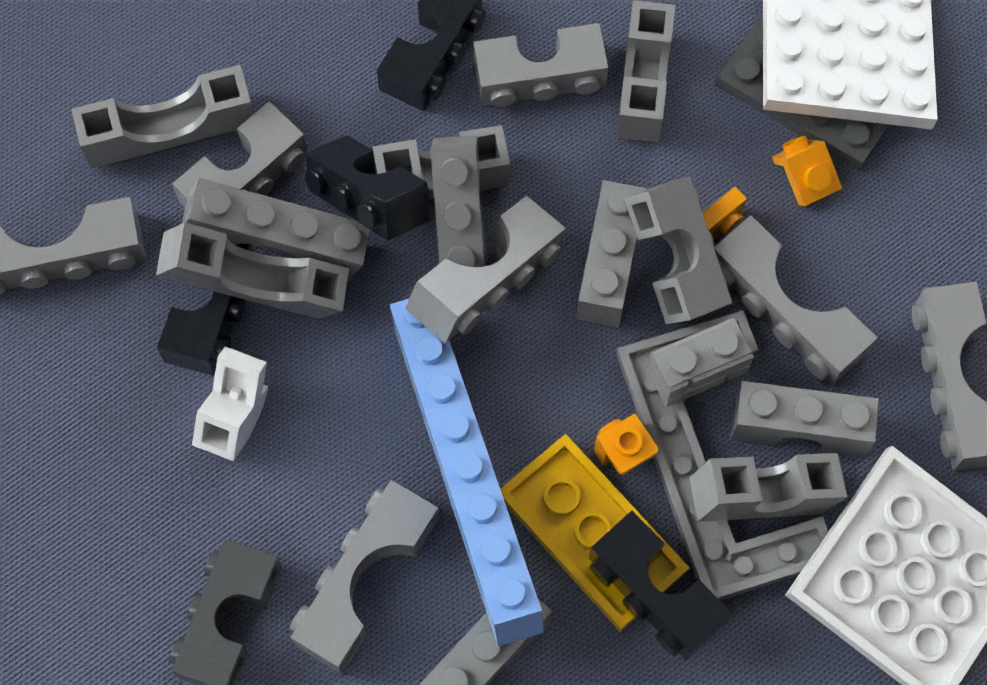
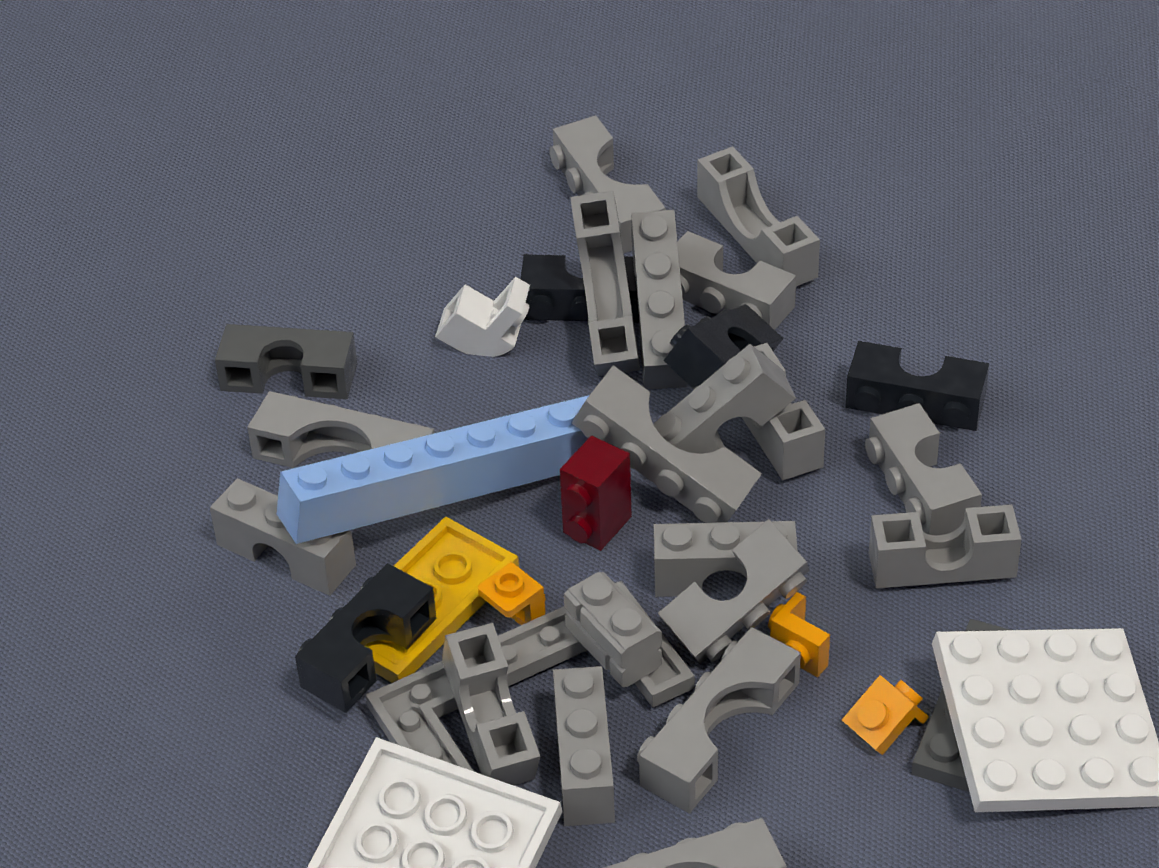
camera: 80 degrees right, 25 degrees down
none -> dark red brick [560,435,632,551]

